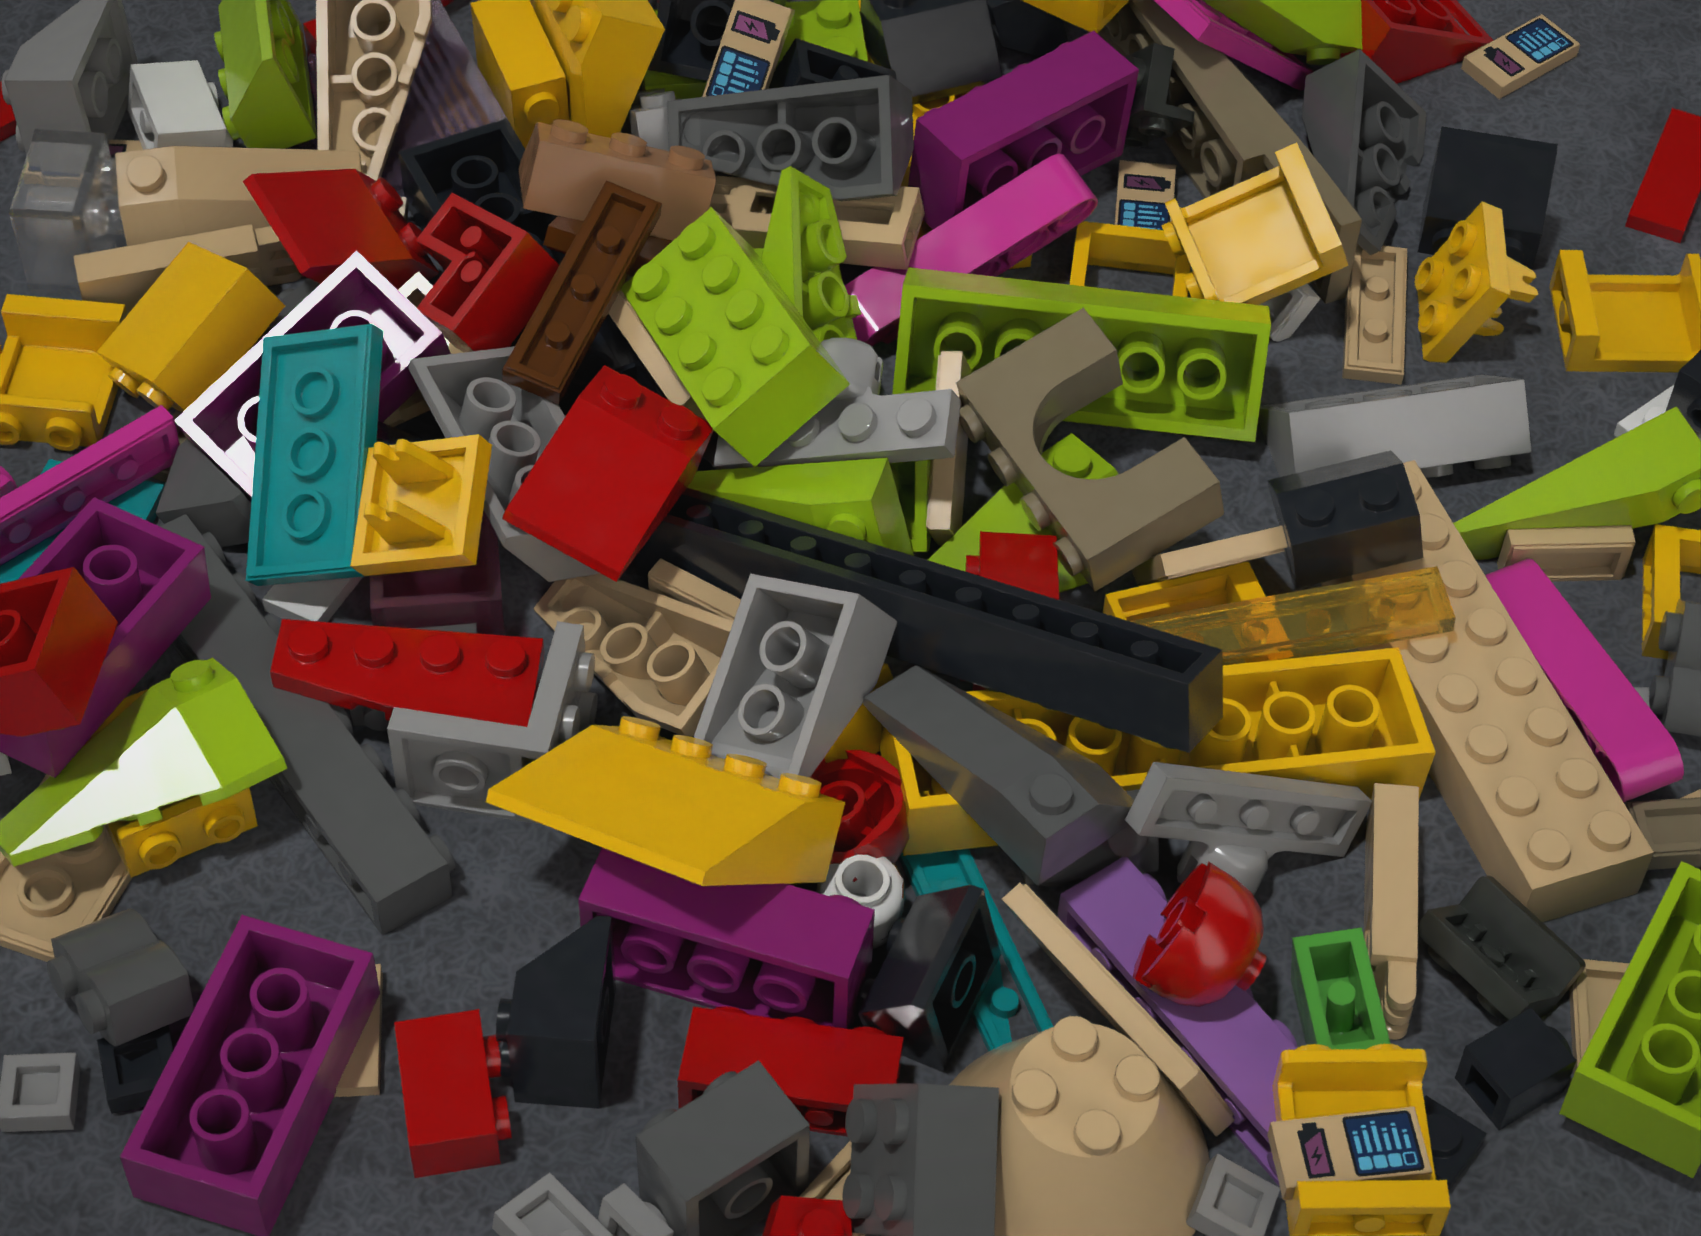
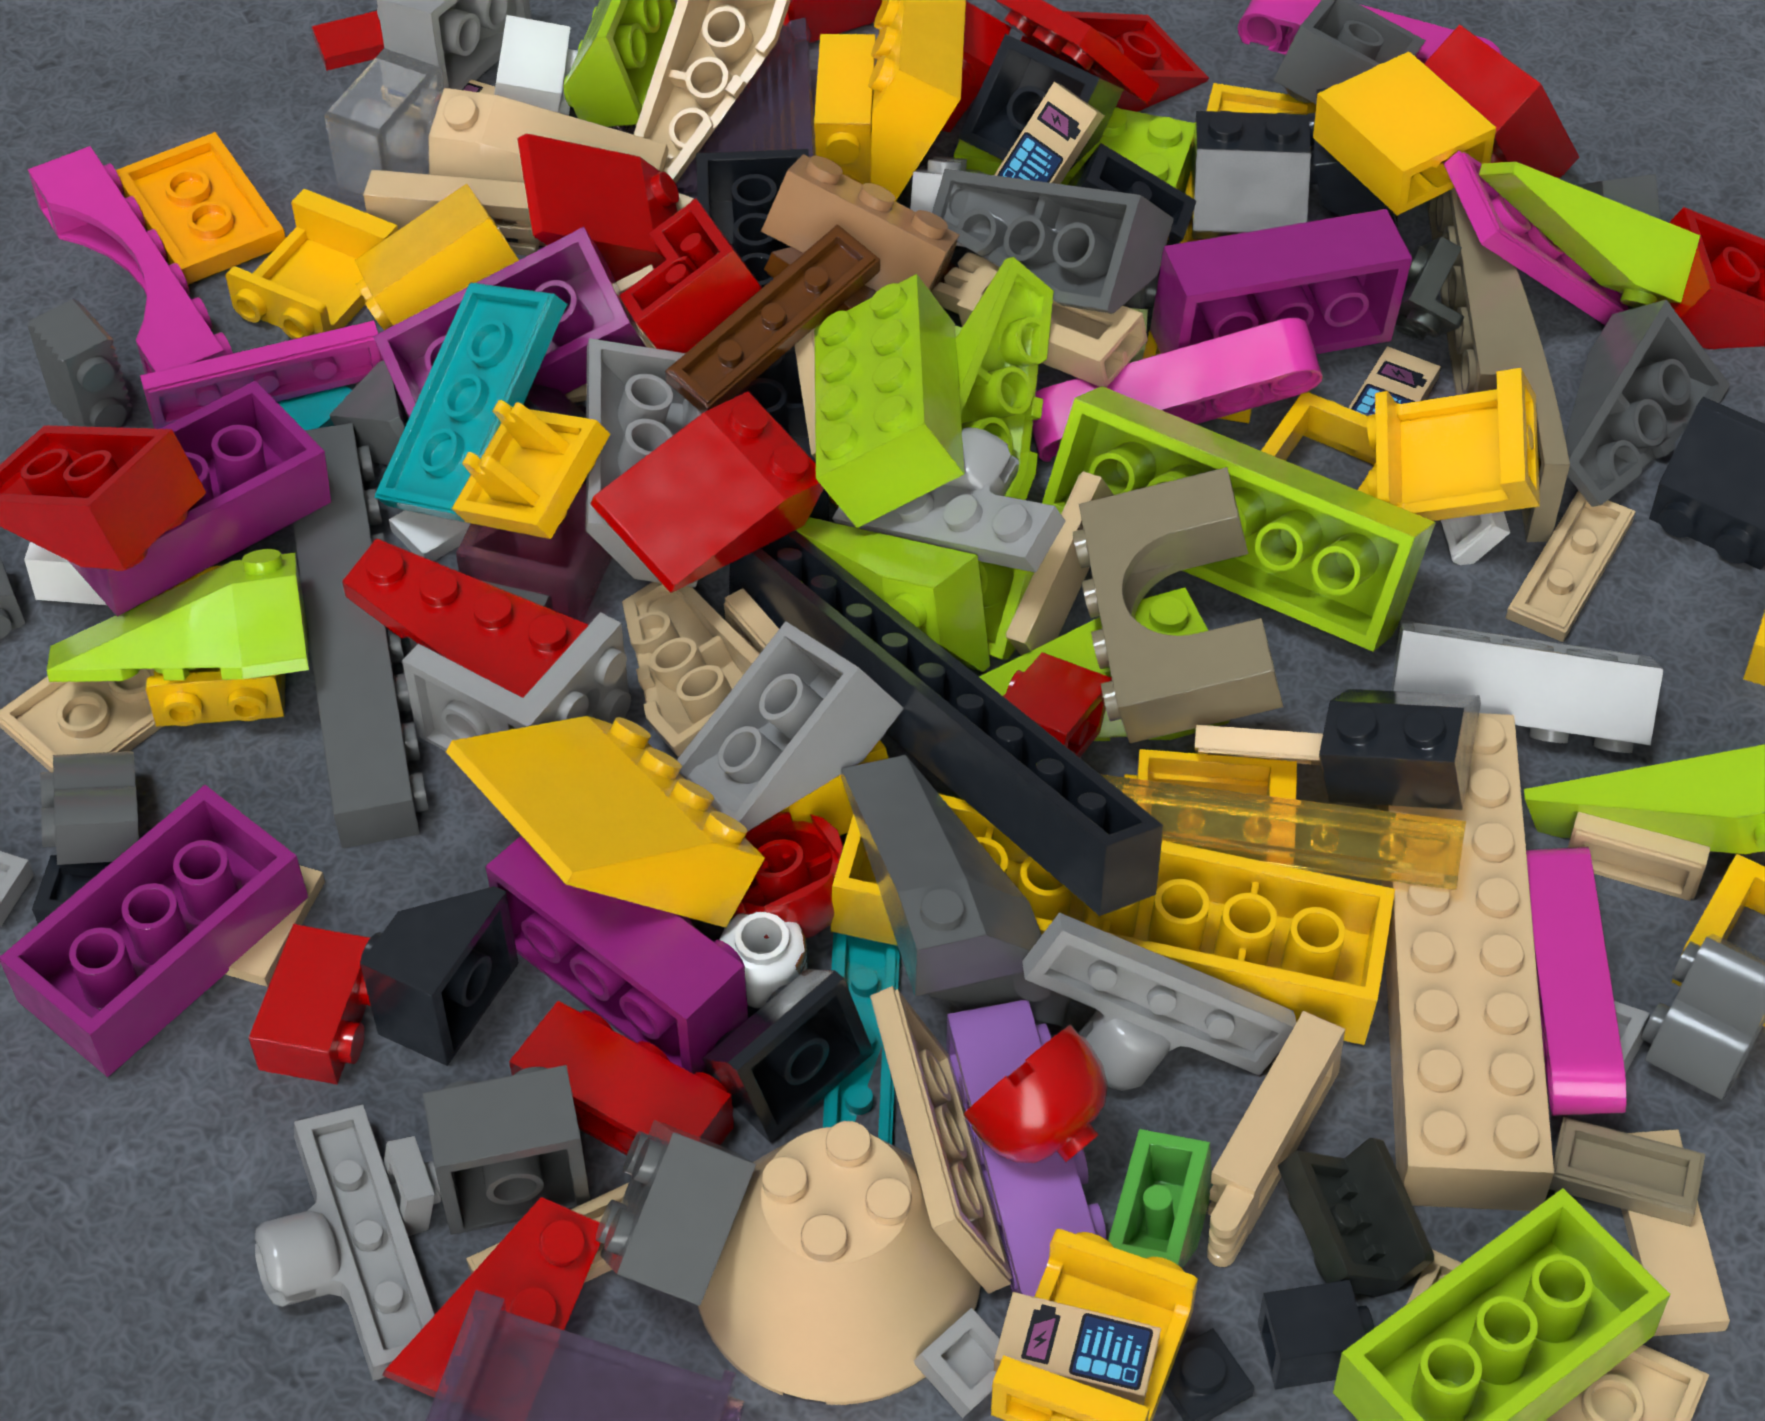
camera: 25 degrees right, 0 degrees up
yellow plate [1414,202,1538,363] -> none

